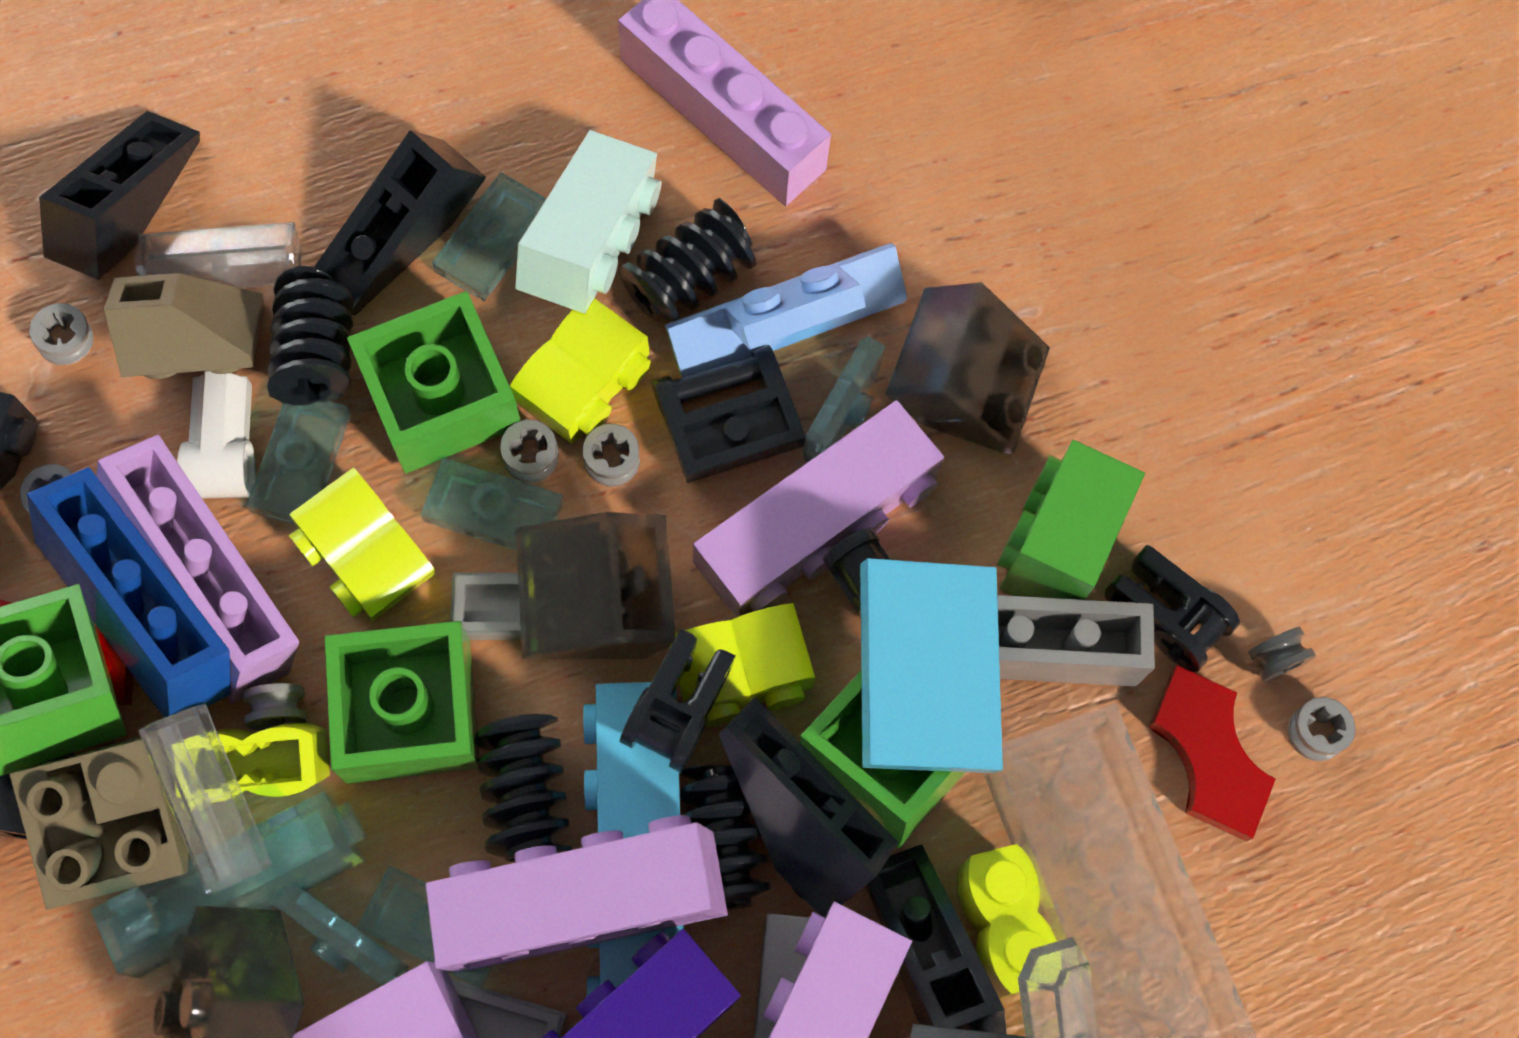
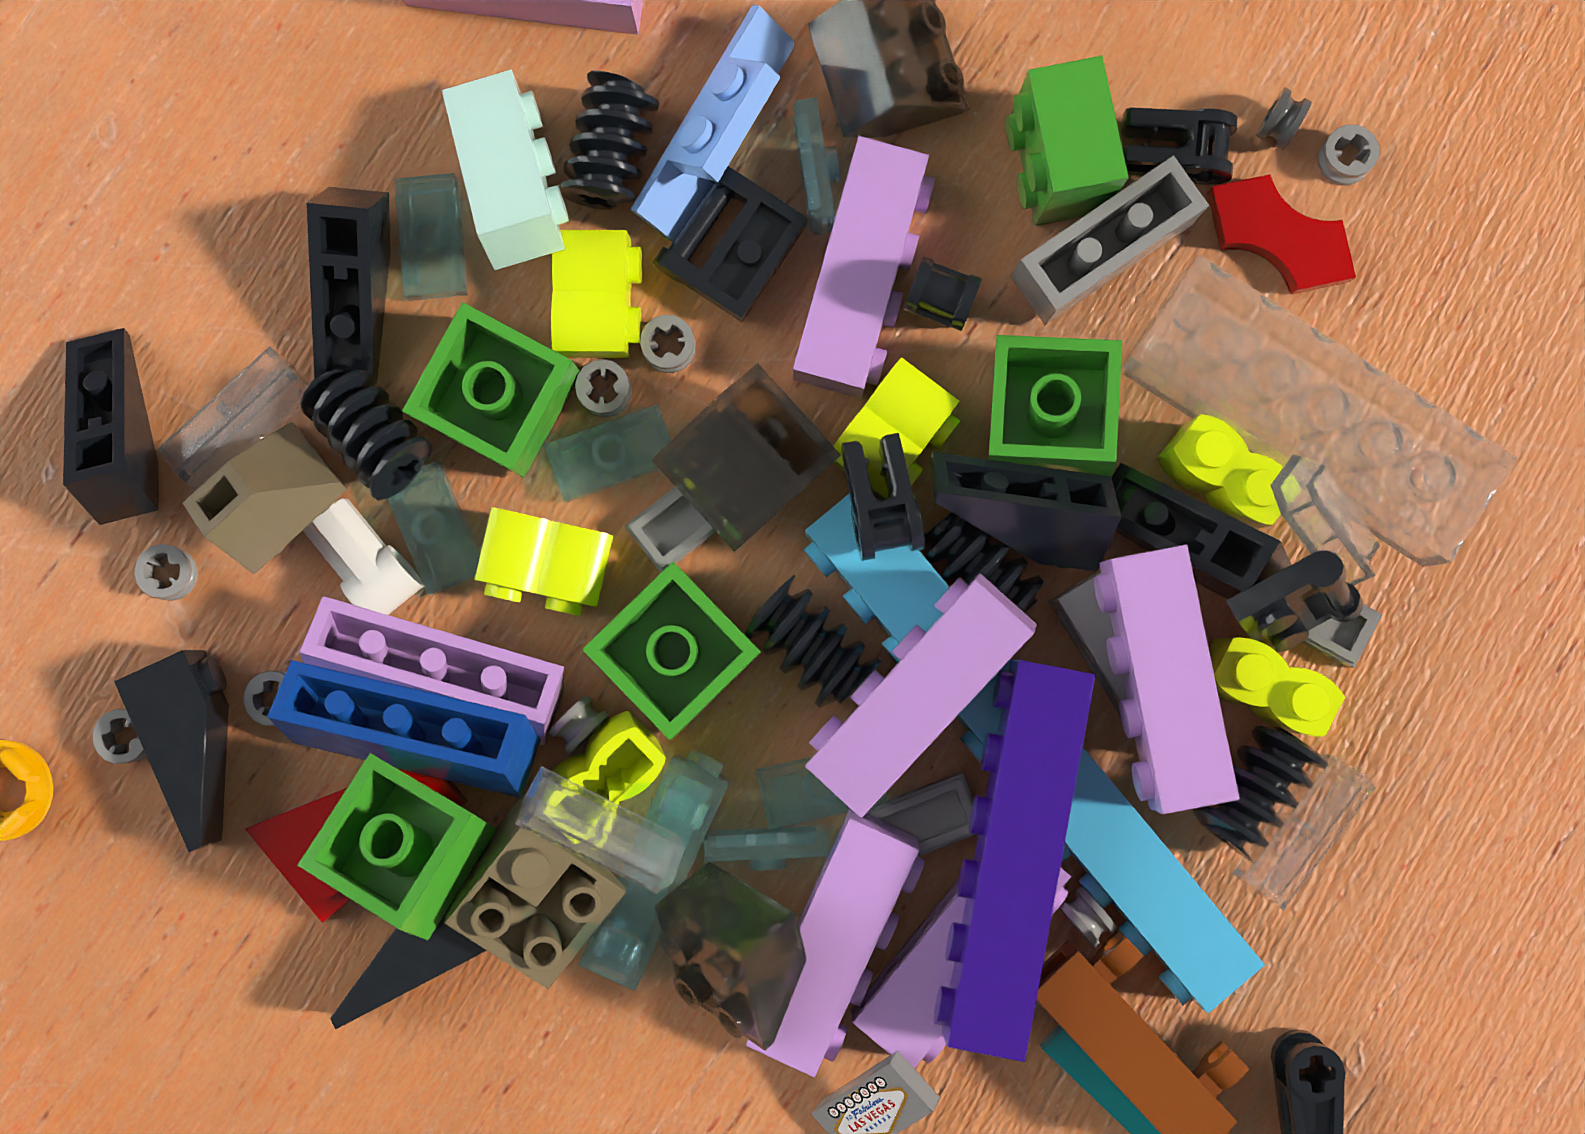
camera: 30 degrees left, 15 degrees up
medium azure tile [860,558,1003,773] -> none

